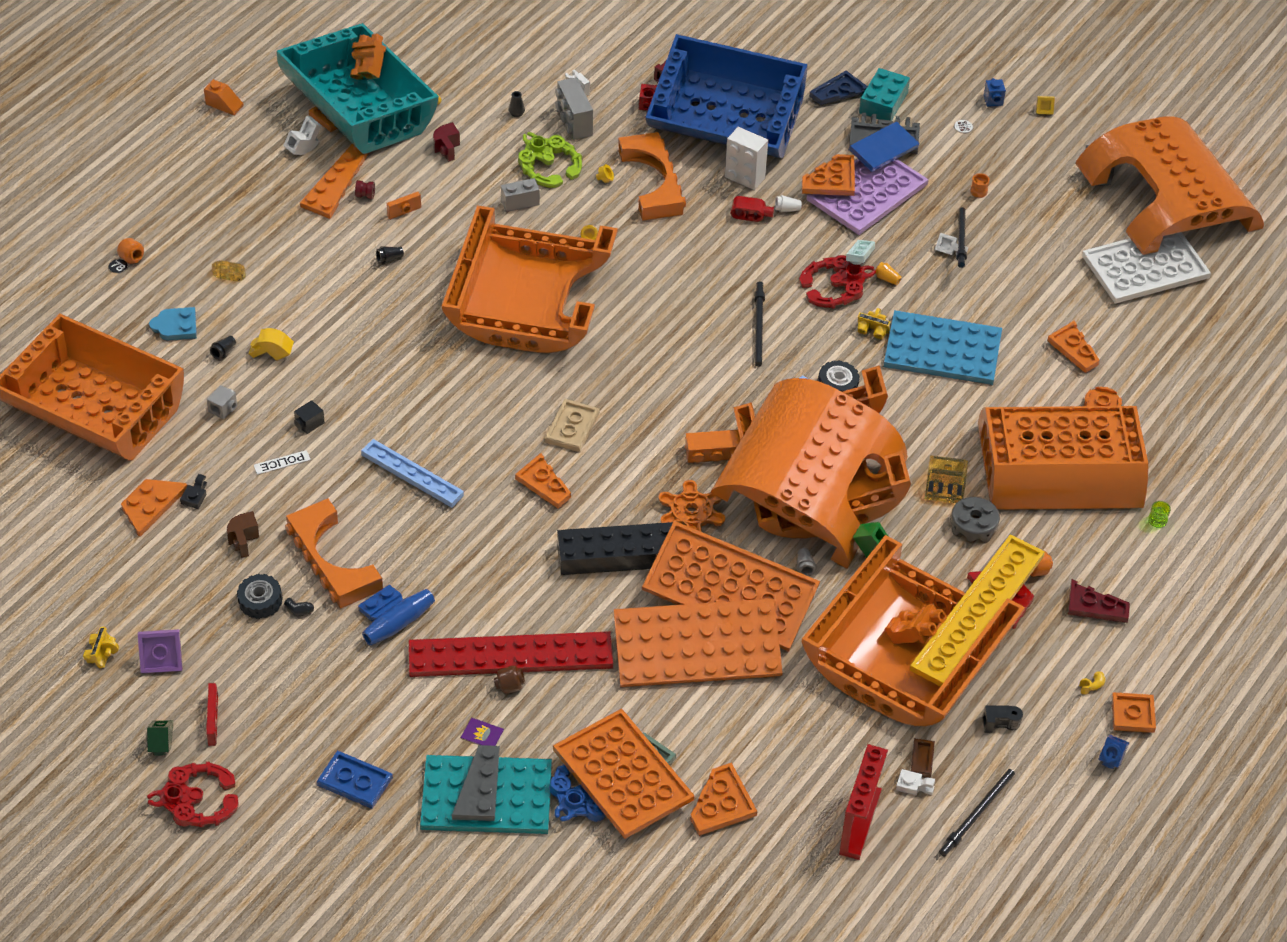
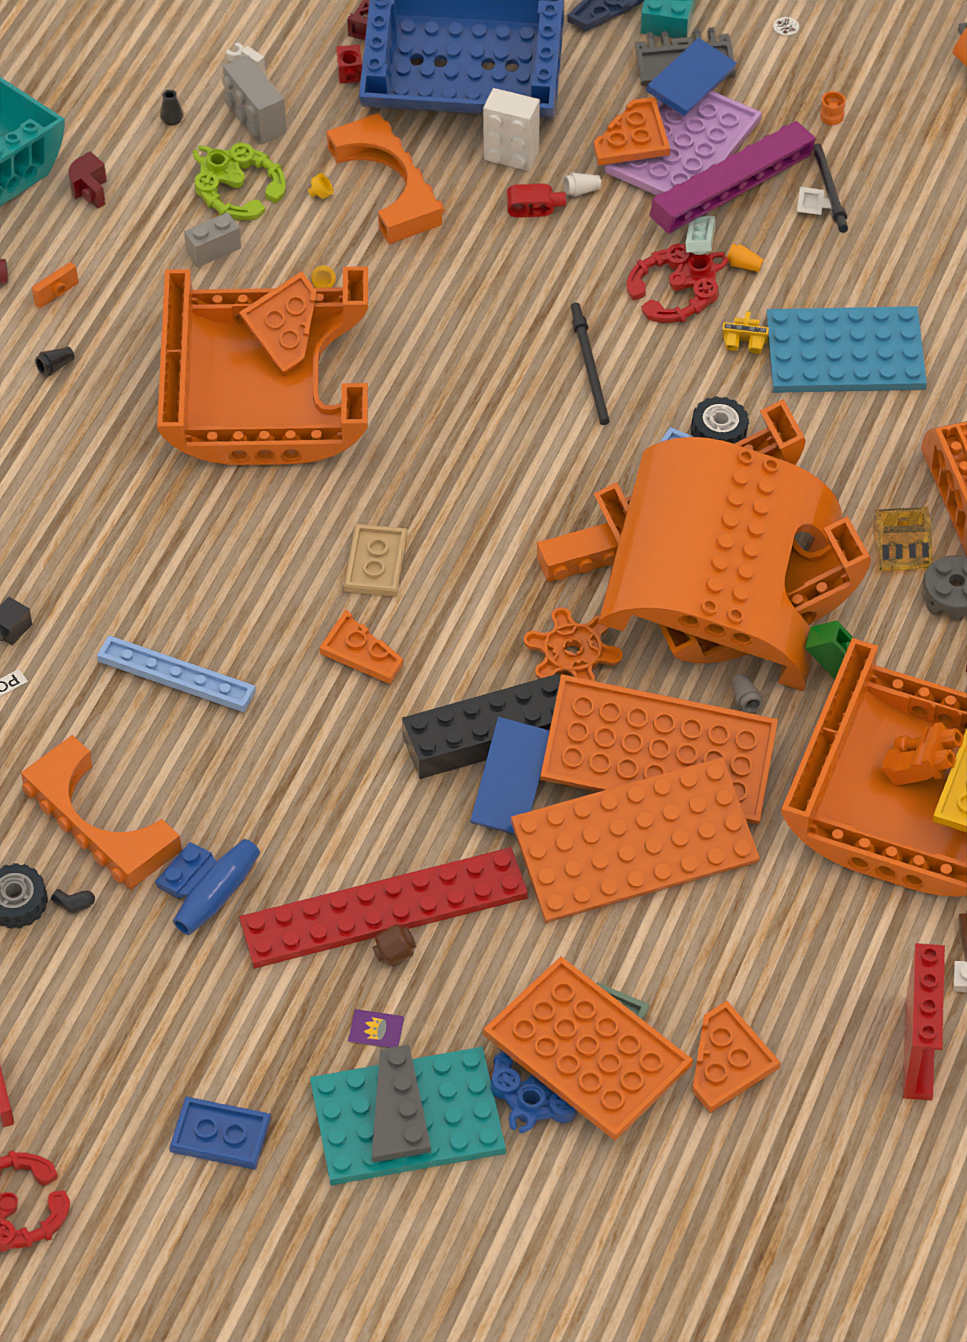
camera: 10 degrees left, 5 degrees up
none -> orange plate [239,271,316,375]
none -> blue tile [470,717,550,835]
none -> magenta brick [649,121,816,234]

